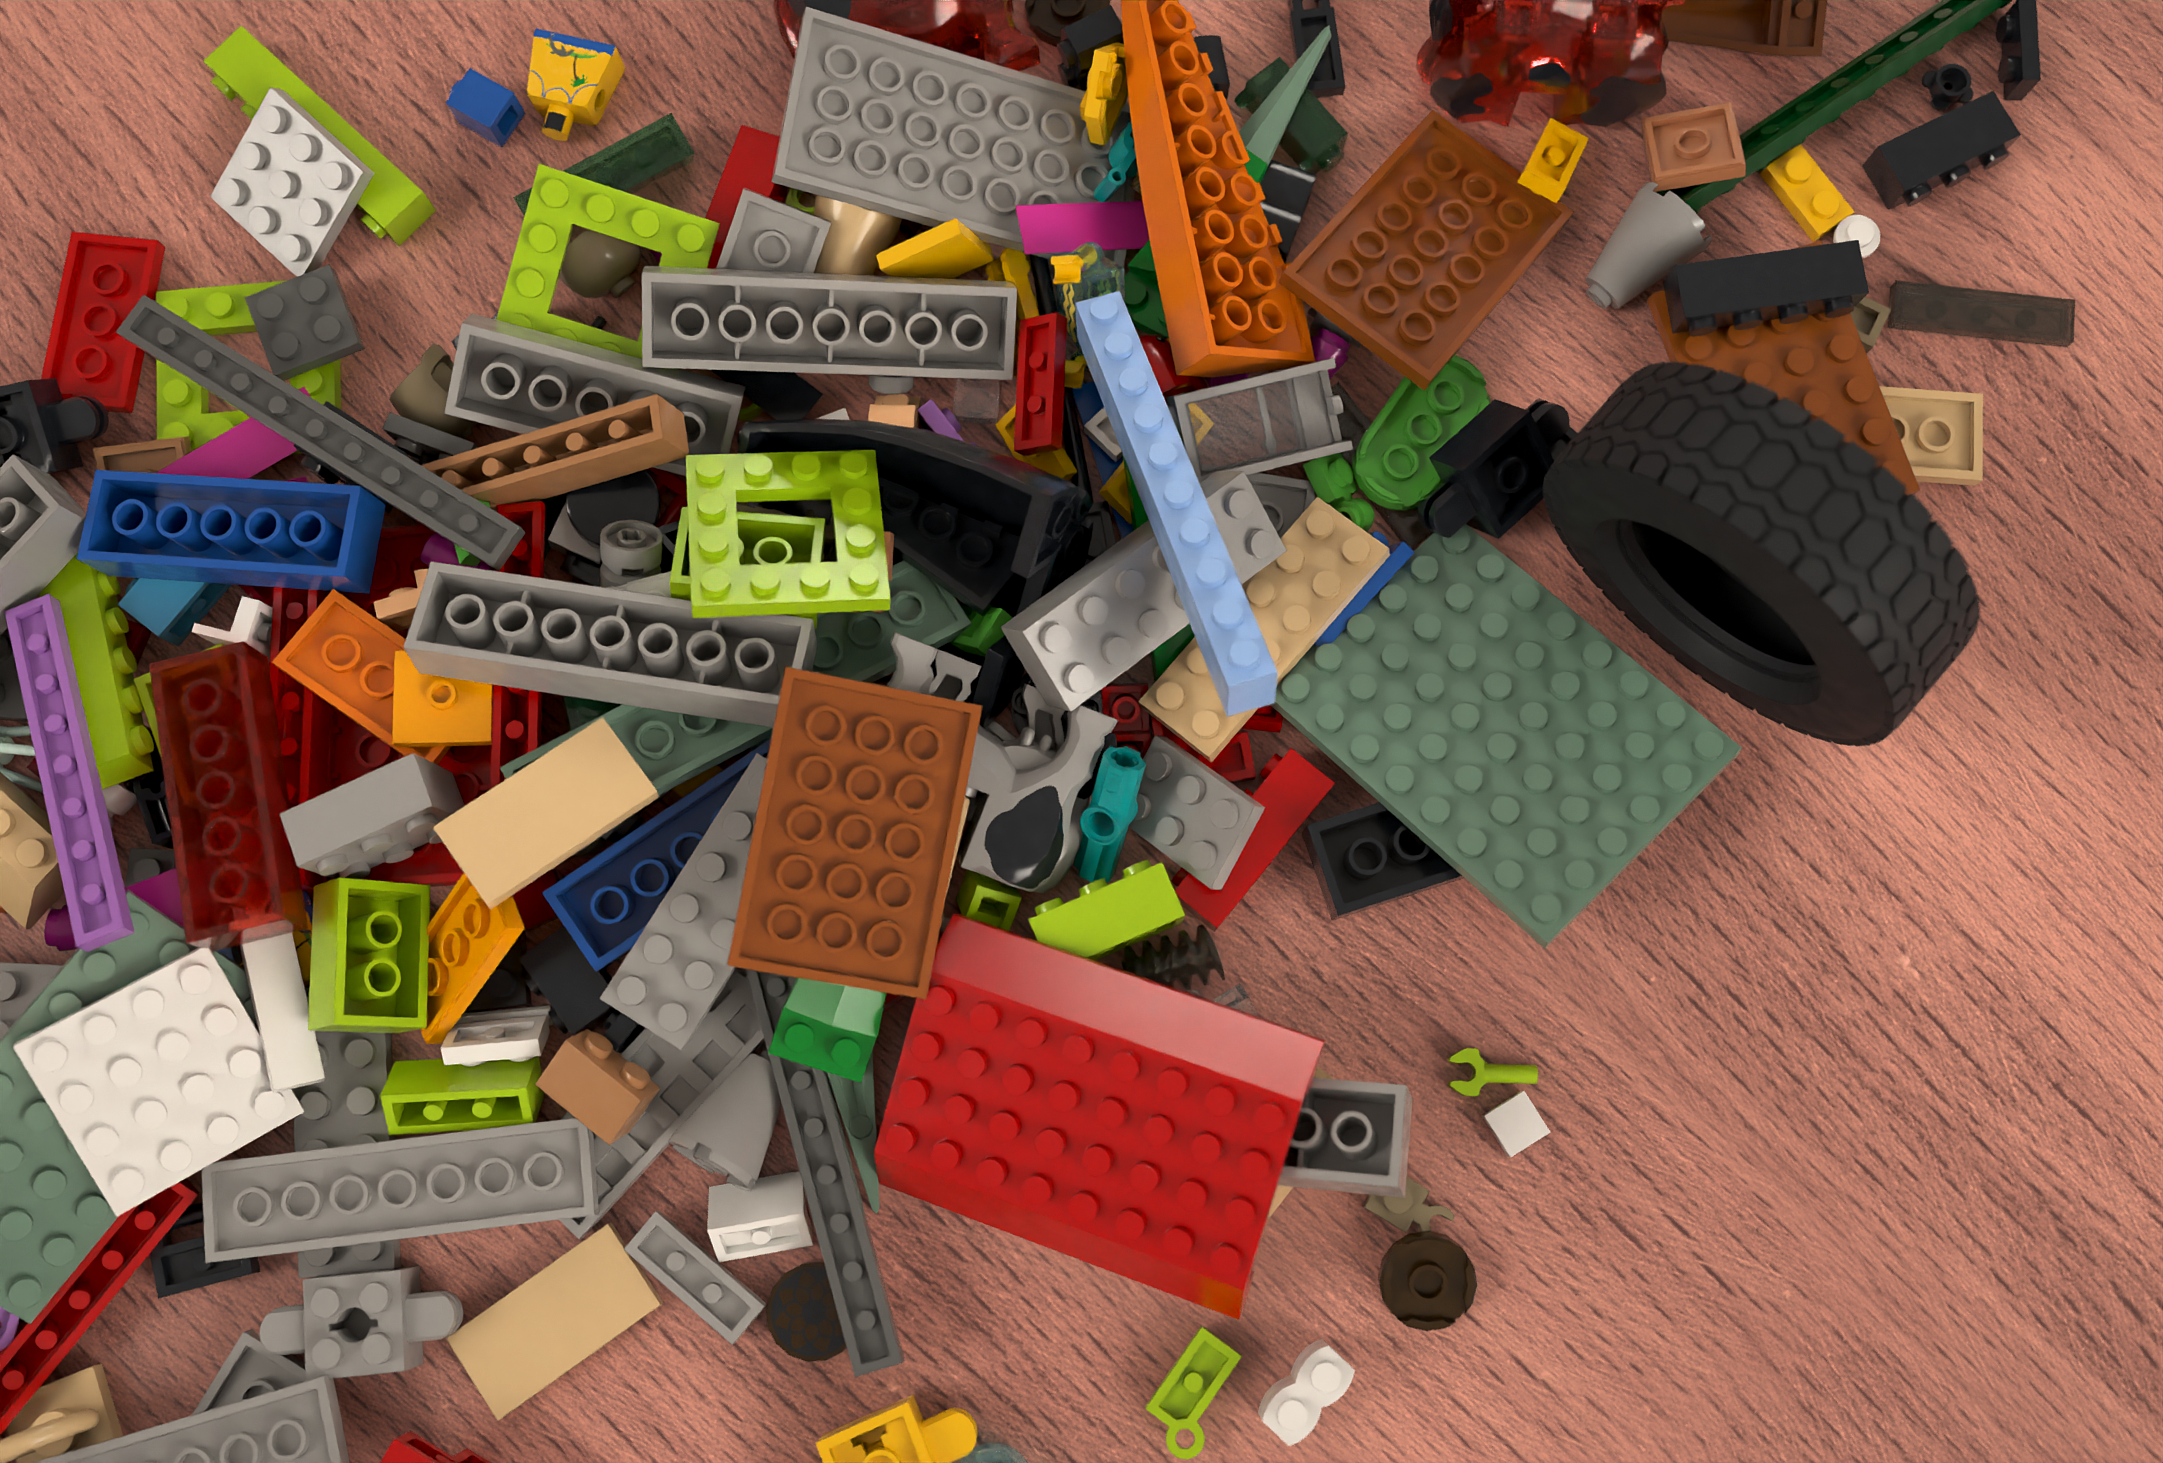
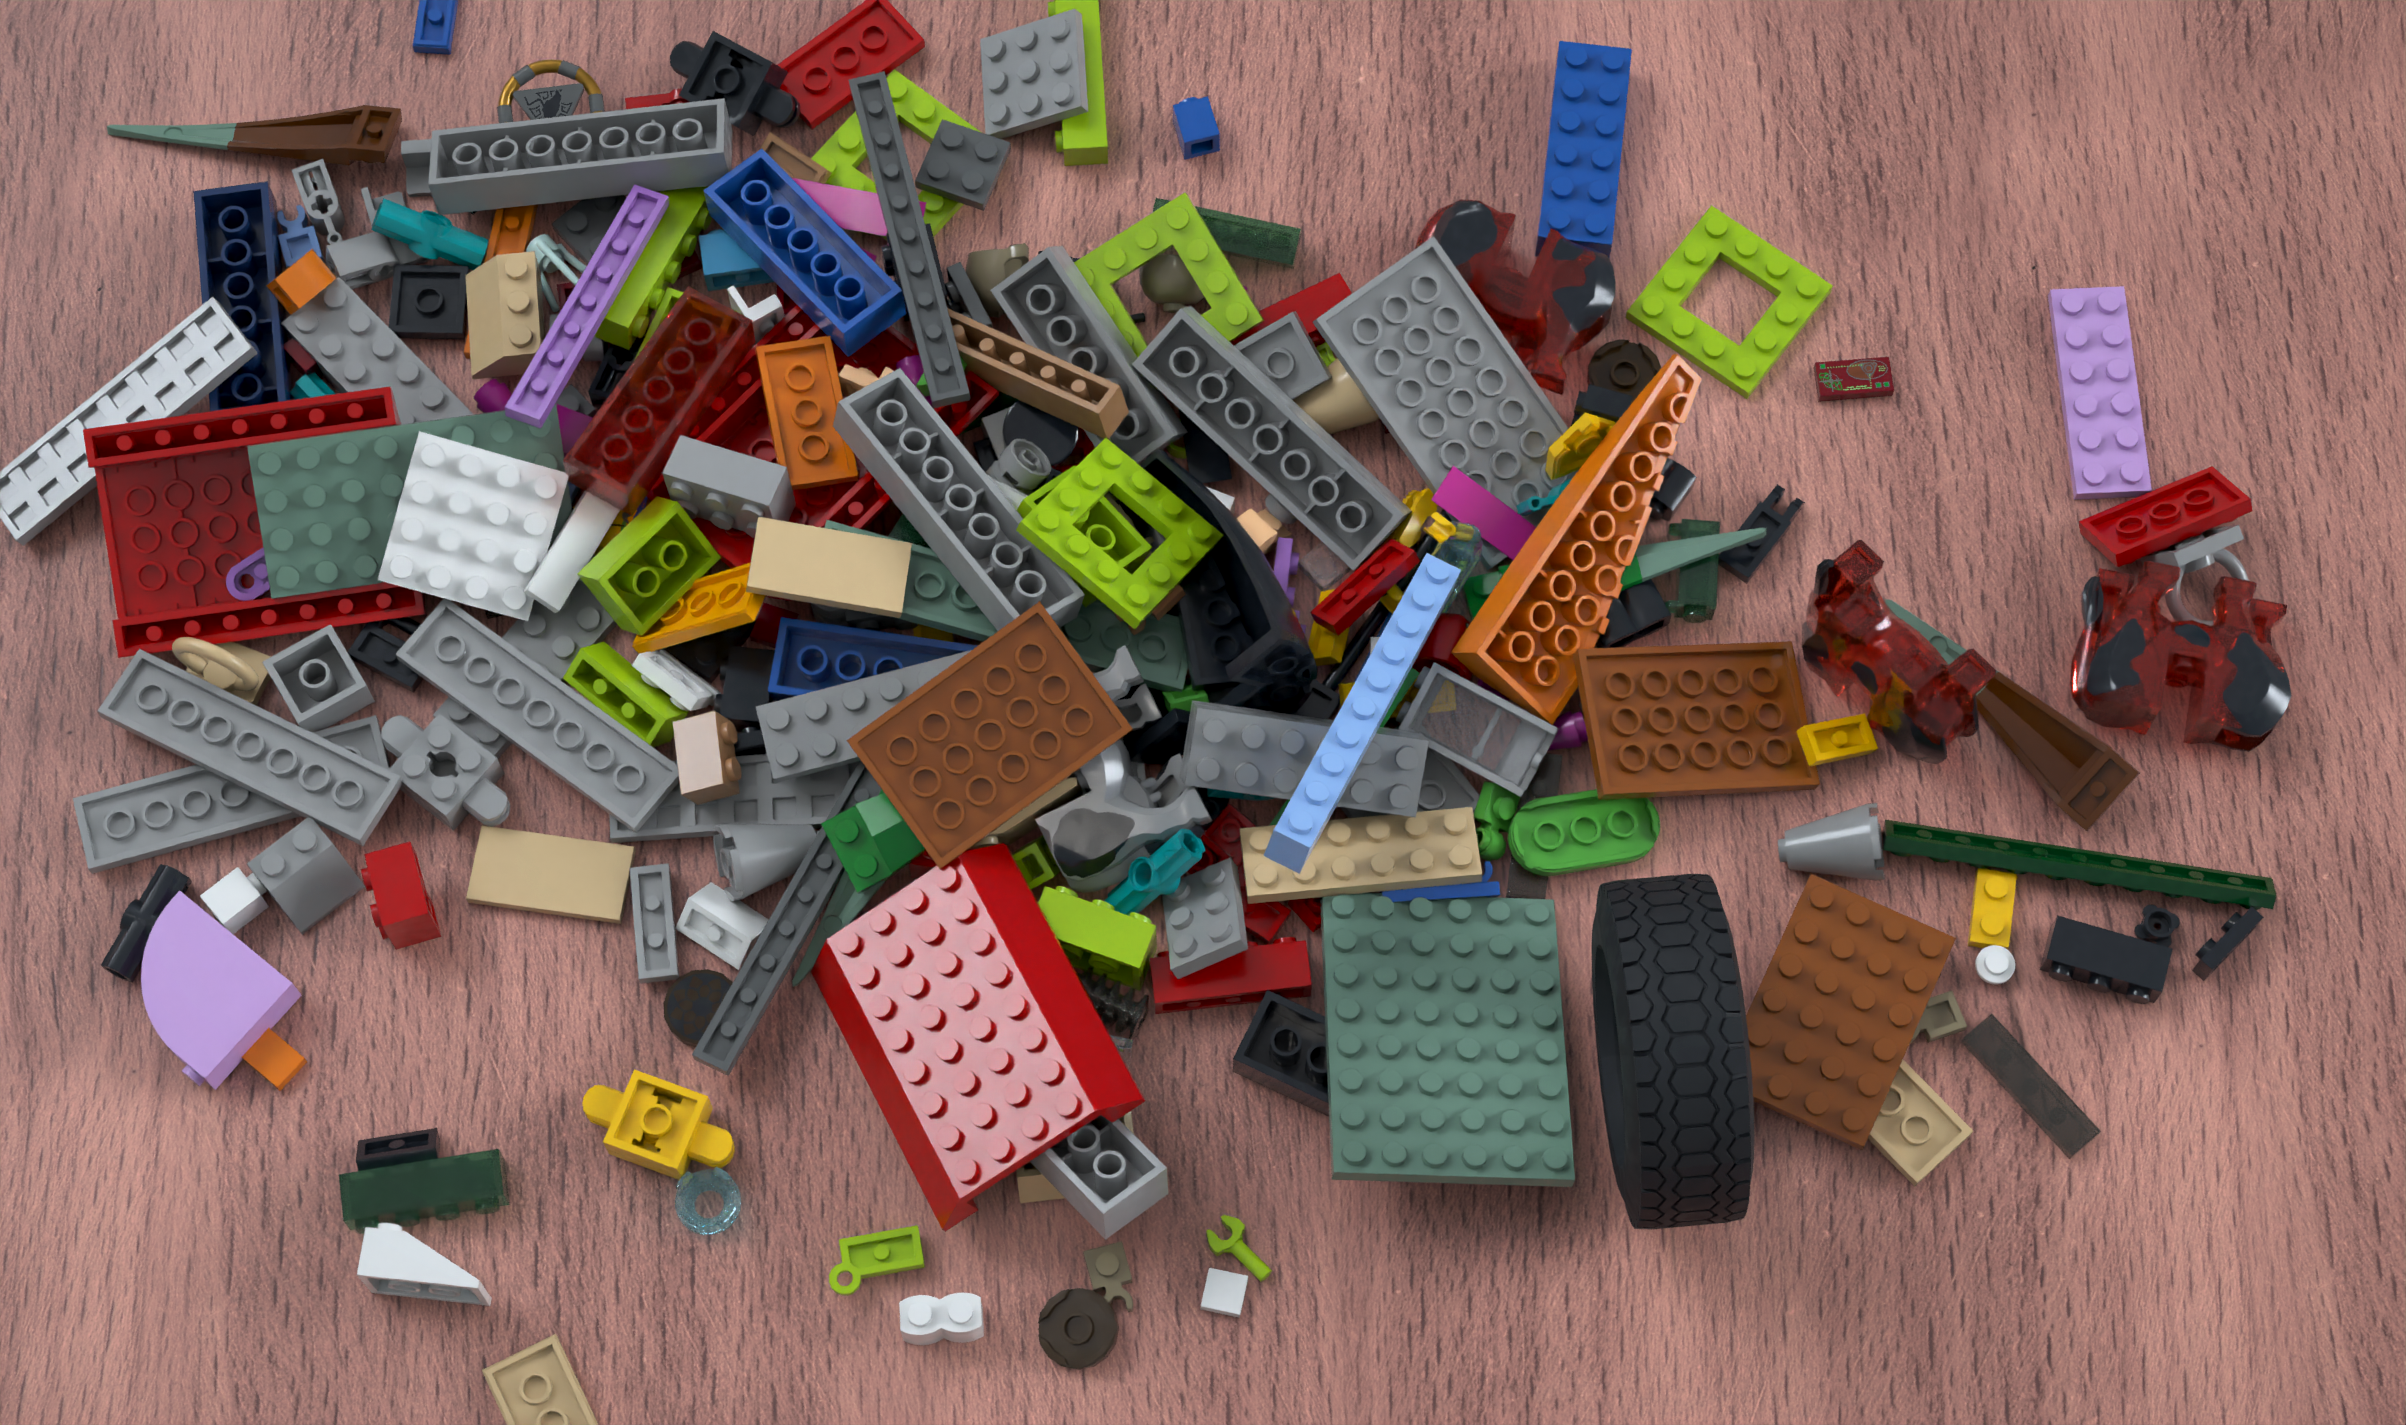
camera: 40 degrees right, 10 degrees down
light orange plate [392,650,493,747] -> none
yellow torso [527,28,625,141] -> none
yellow tile [876,218,995,279] -> none
black brick [1418,398,1570,539] -> none
nougat tile [1641,102,1746,192] -> none
black brick [1663,240,1869,337] -> none
none -> light grey brick [262,624,375,733]

